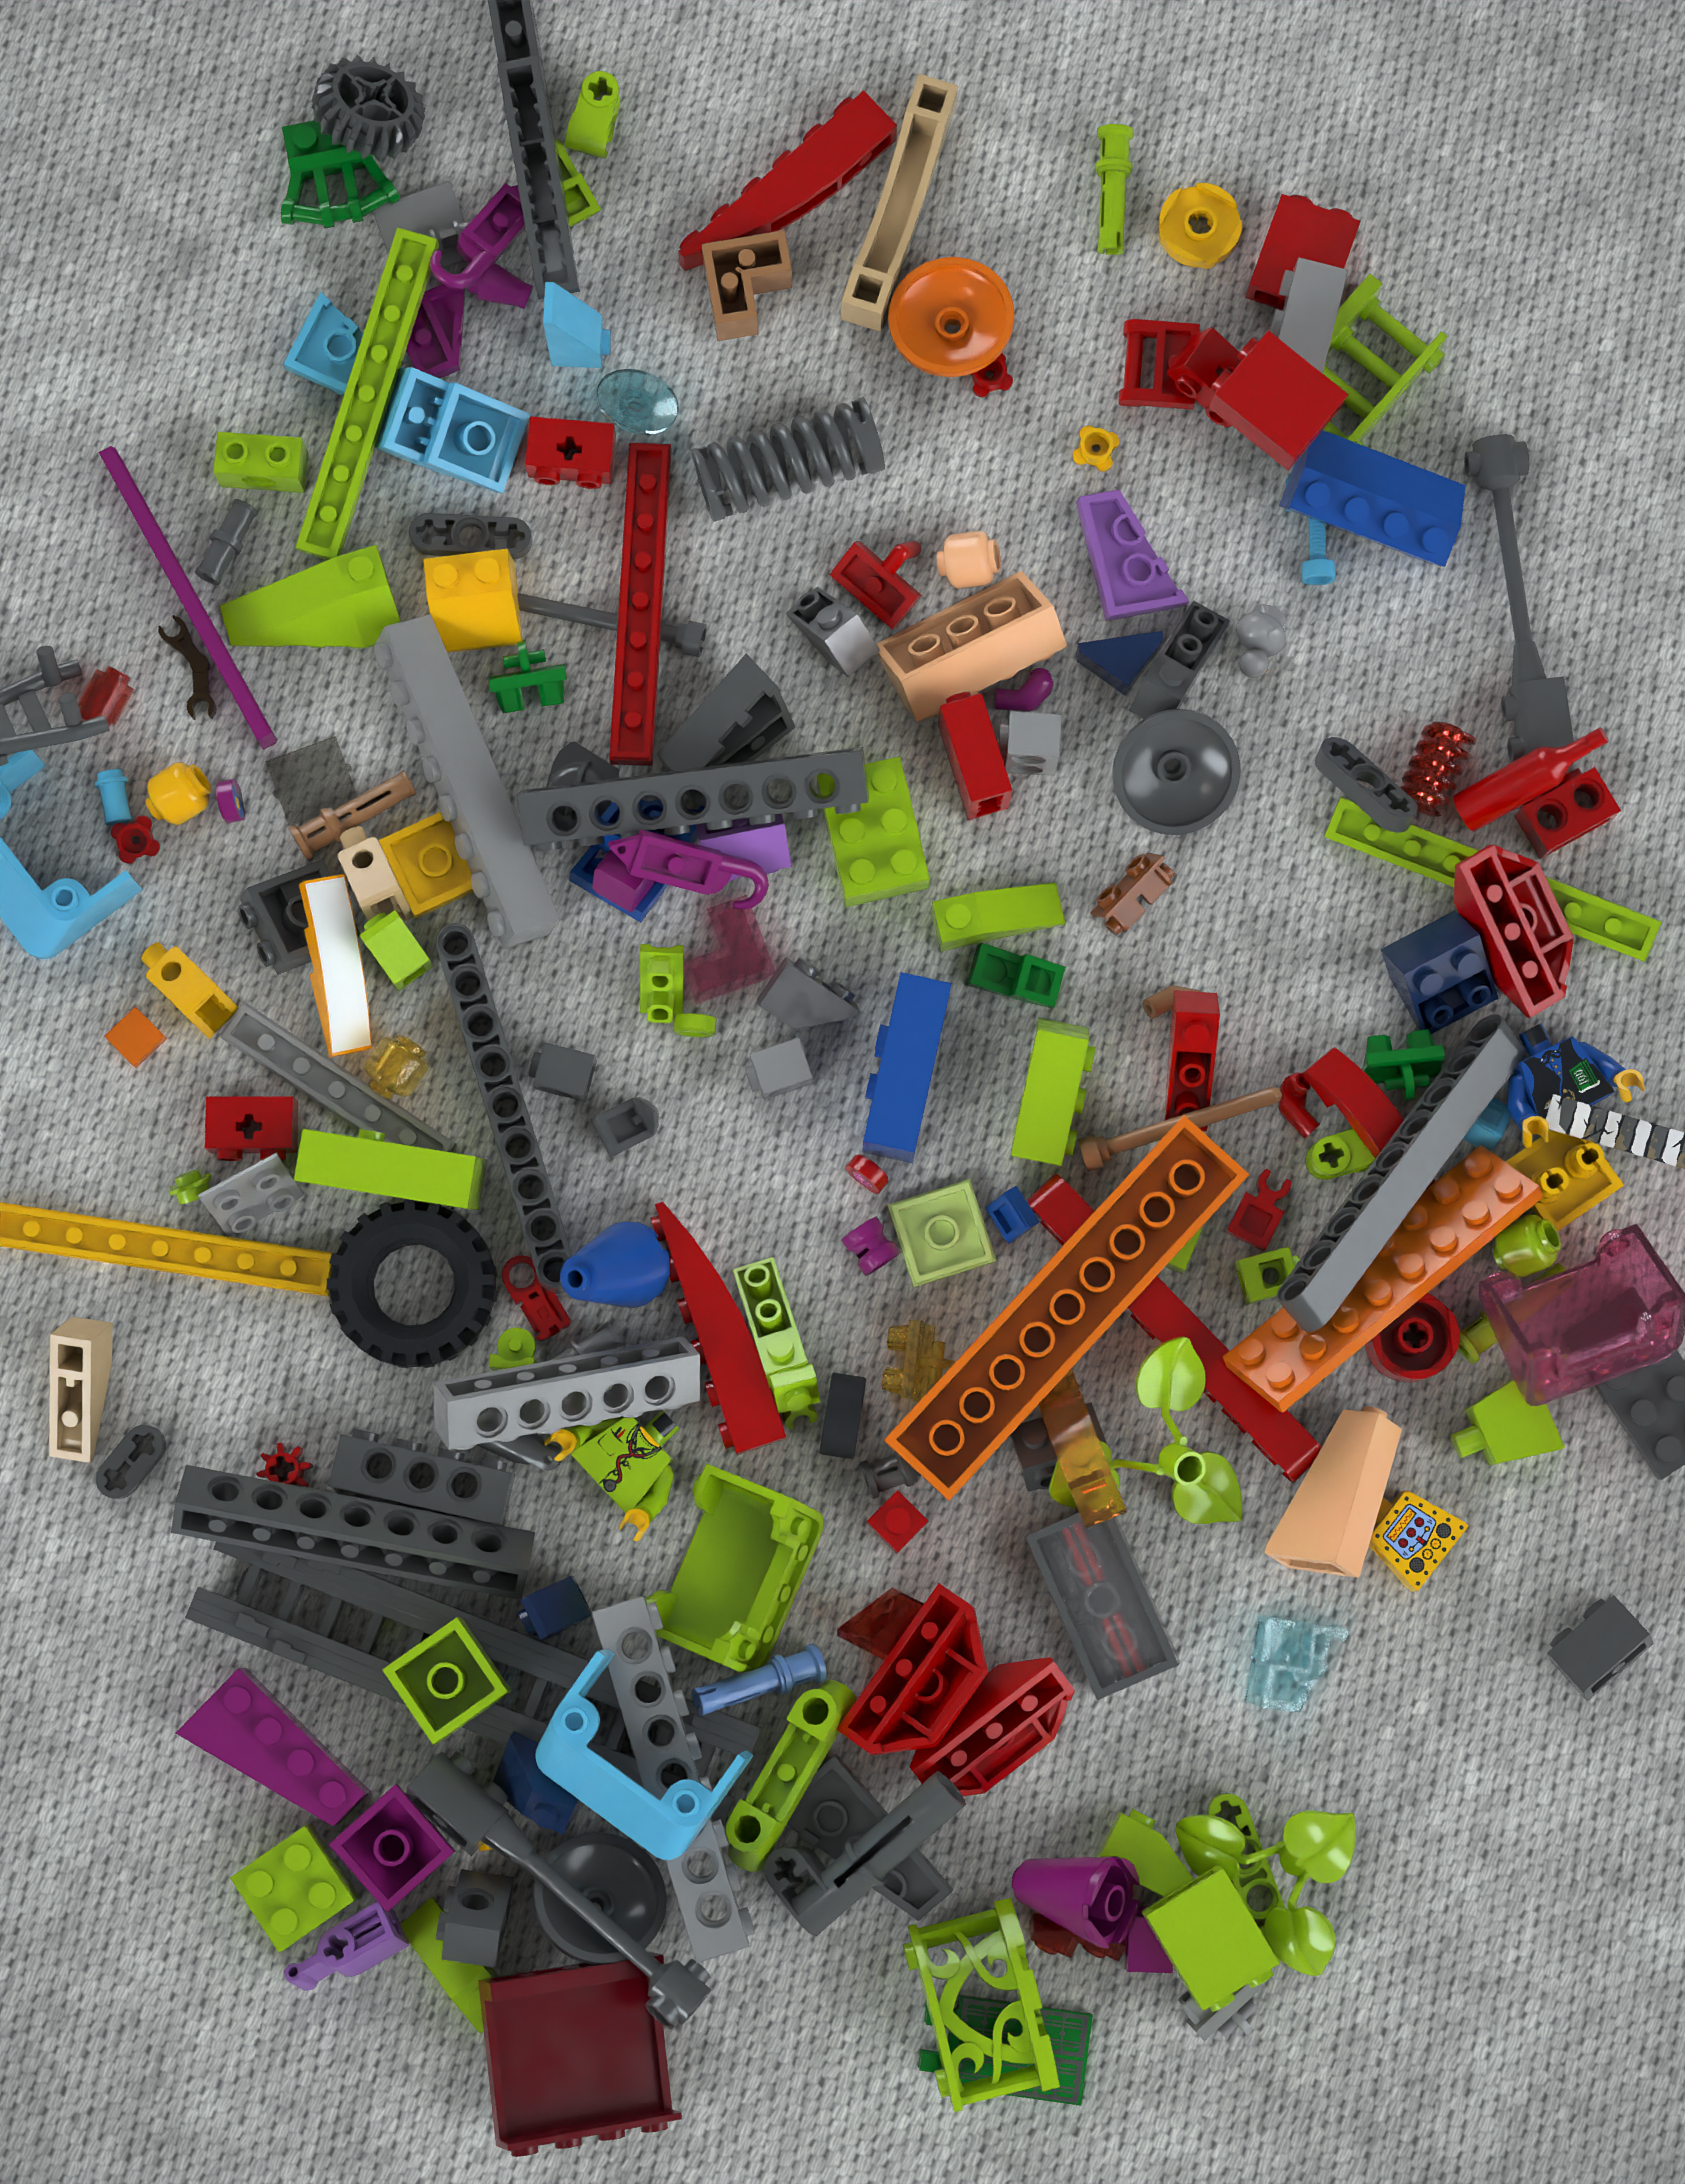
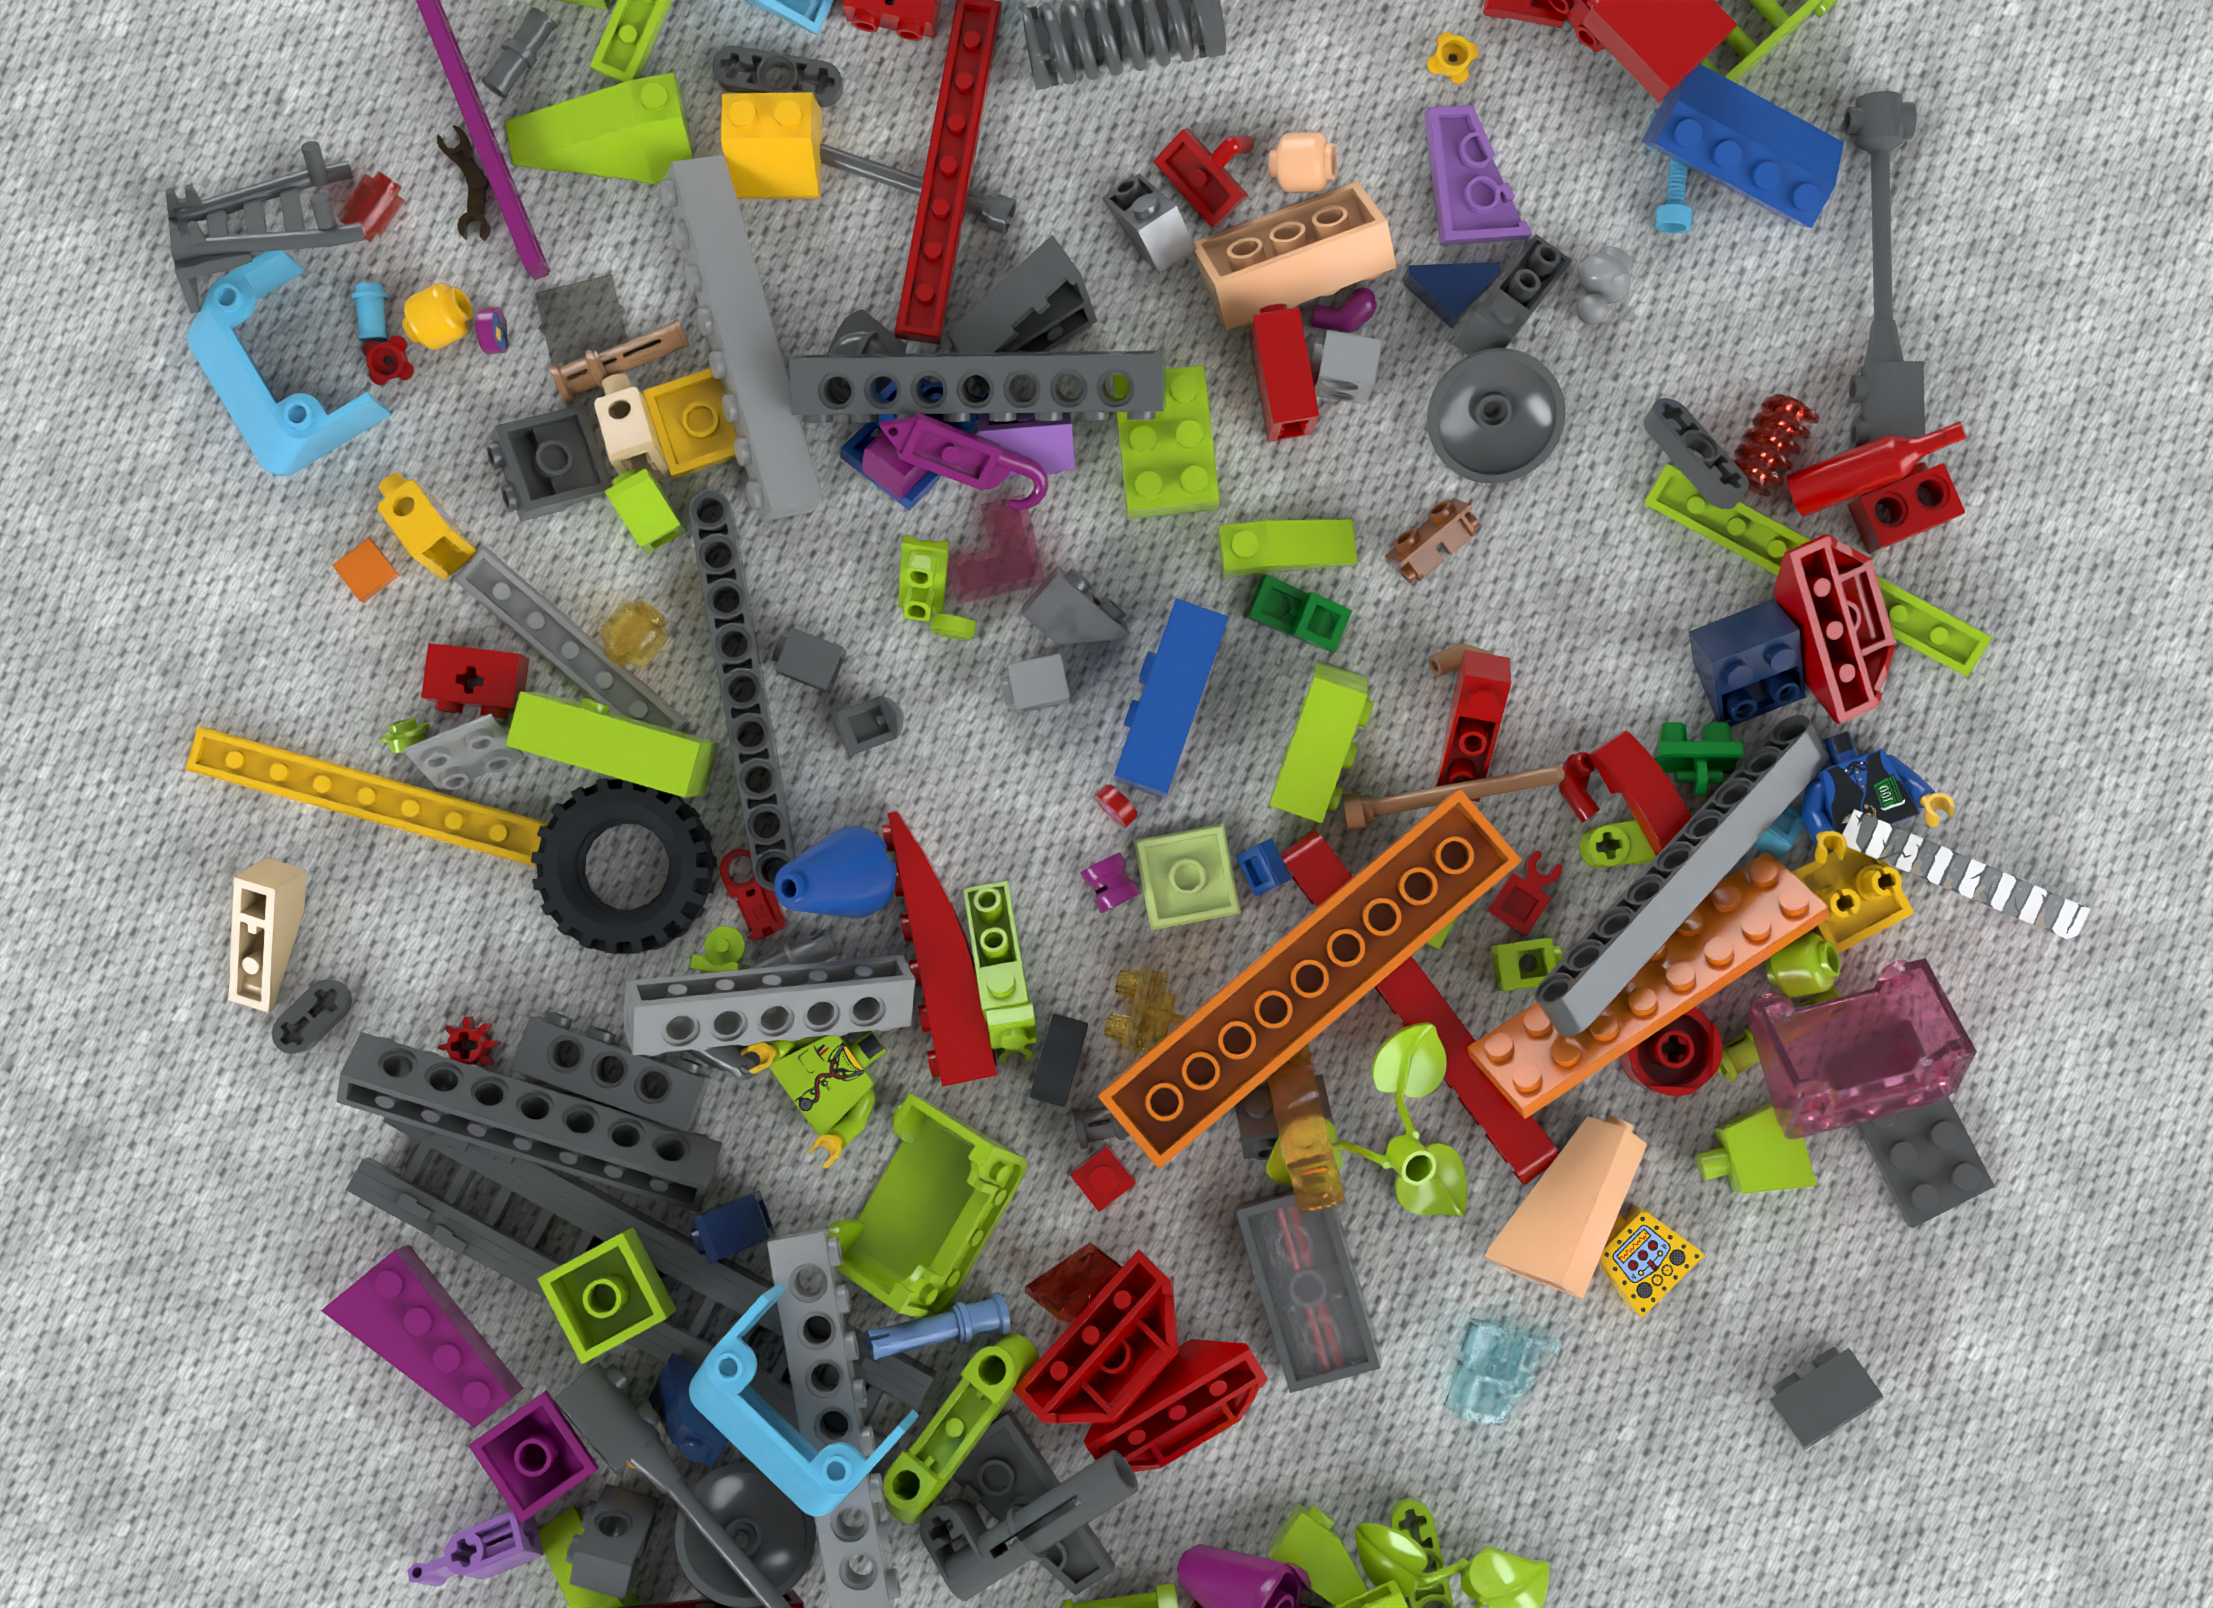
camera: 10 degrees right, 5 degrees up
lime brick [230,1823,360,1953] -> none
white slope [299,874,372,1058] -> none
green hips [488,640,567,713] -> none

